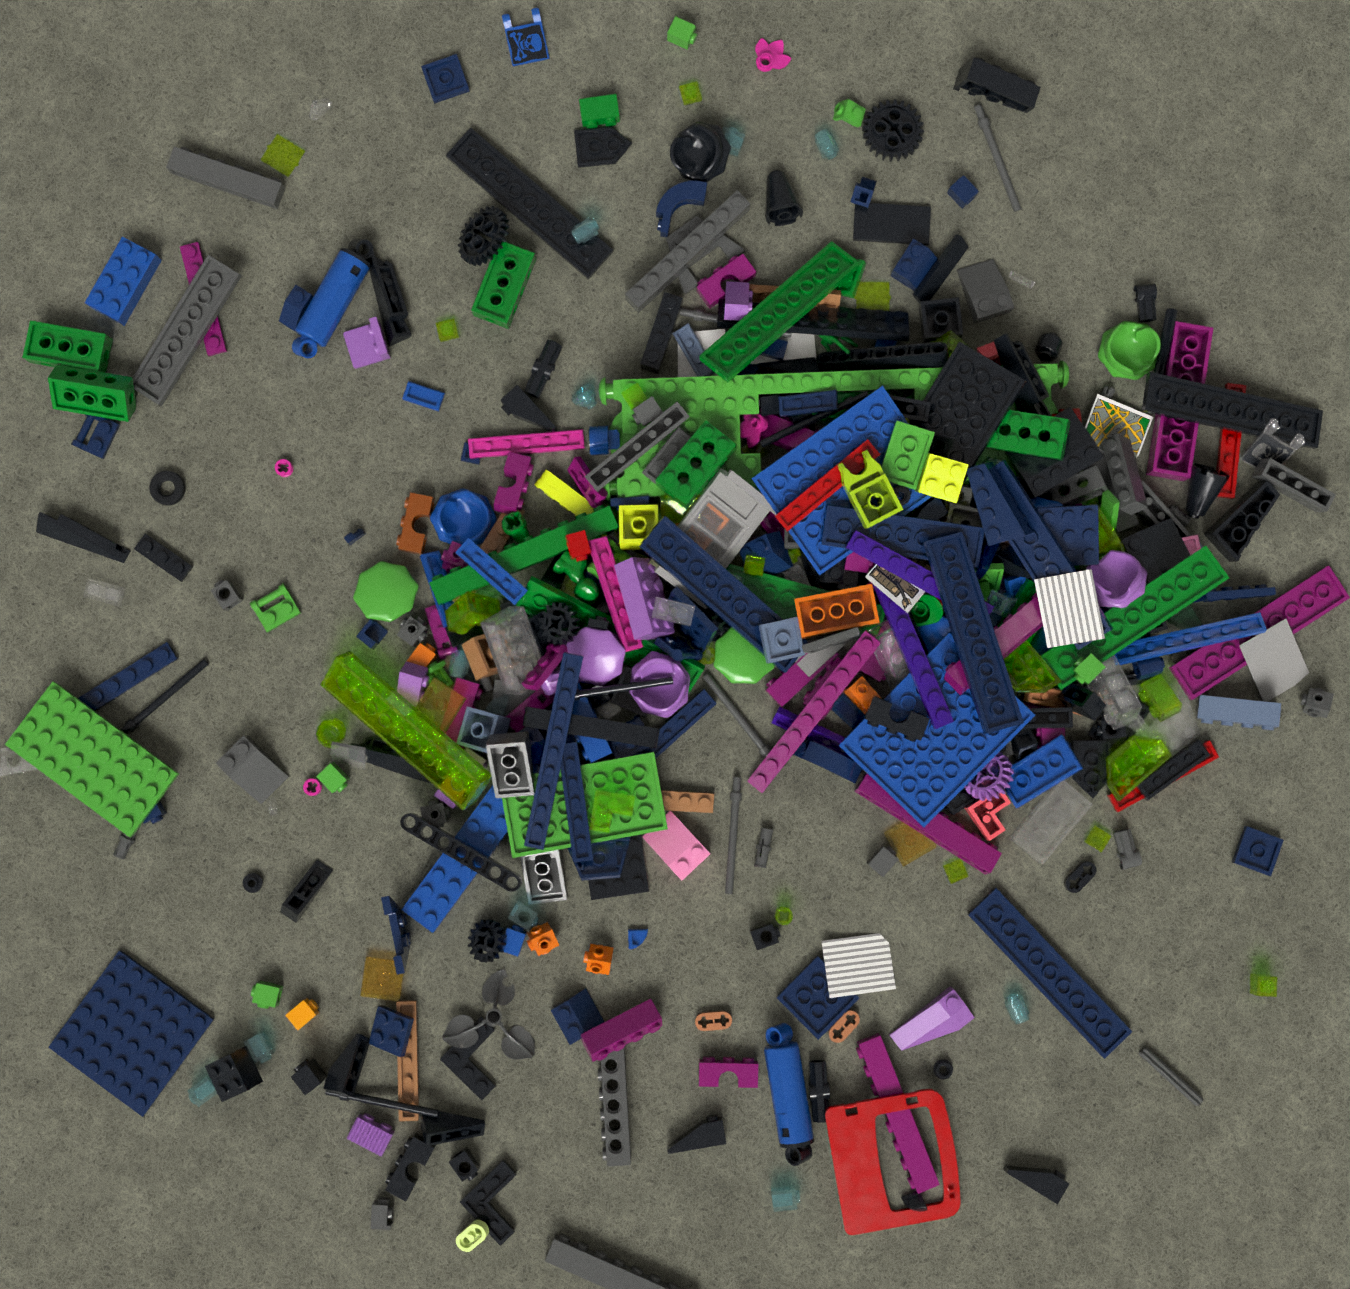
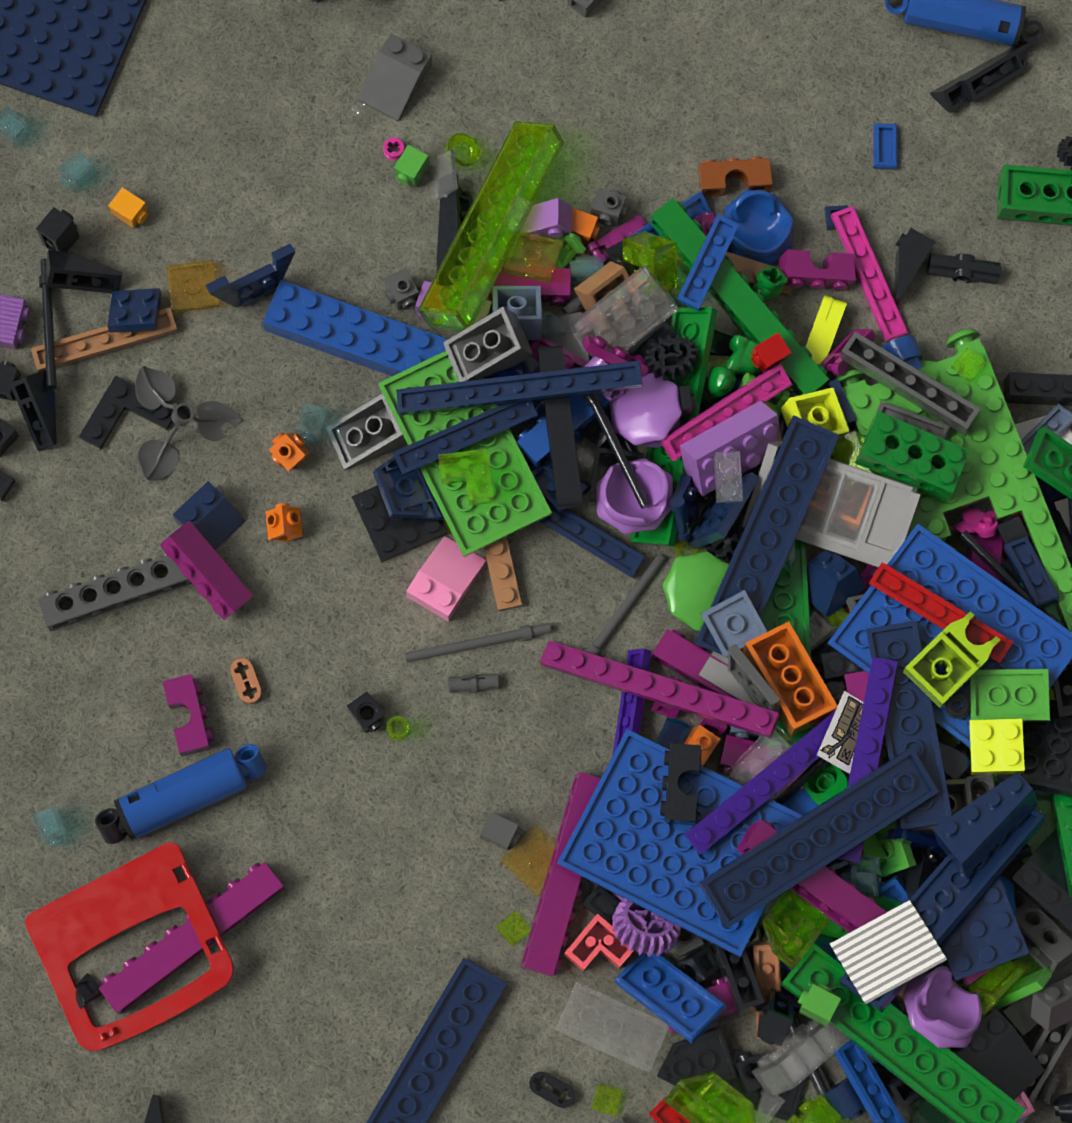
camera: 70 degrees right, 10 degrees down
black brick [205,1046,263,1102] -> none
black plate [243,873,263,893] -> none
bright green plate [250,583,301,632] -> none
bright green brick [251,981,283,1009] -> none
dark pink bush [275,459,293,477] -> none
black slope [280,860,333,923] -> none
medium lavender bracket [343,317,391,369] -> none
dark blue tile [344,529,366,545] -> none
bright green piece [353,561,419,622] -> none
dark blue panel [356,619,388,650] -> none
black beam [400,813,522,892] -> none
clear neon green plate [436,318,459,342] -> none
black gear [468,919,507,963] -> none
blue brick [502,924,527,957] -> none
clear light blue brick [571,384,597,410] -> none
blue tile [628,929,648,949] -> none
dark grey brick [632,396,663,426] -> none
black slope [667,1114,726,1154] -> none
clear neon green plate [743,555,765,576] -> none
dark blue plate [776,955,859,1040] -> none
dark blue arch [793,739,862,784] -> none
black piece [809,1060,830,1123] -> none
sticker [821,933,896,998] -> none
nougat beam [828,1010,860,1043] -> none
medium lavender wedge [889,987,975,1051] -> none
black plate [933,1059,953,1080] -> none
clear light blue brick [1004,993,1030,1024] -> none

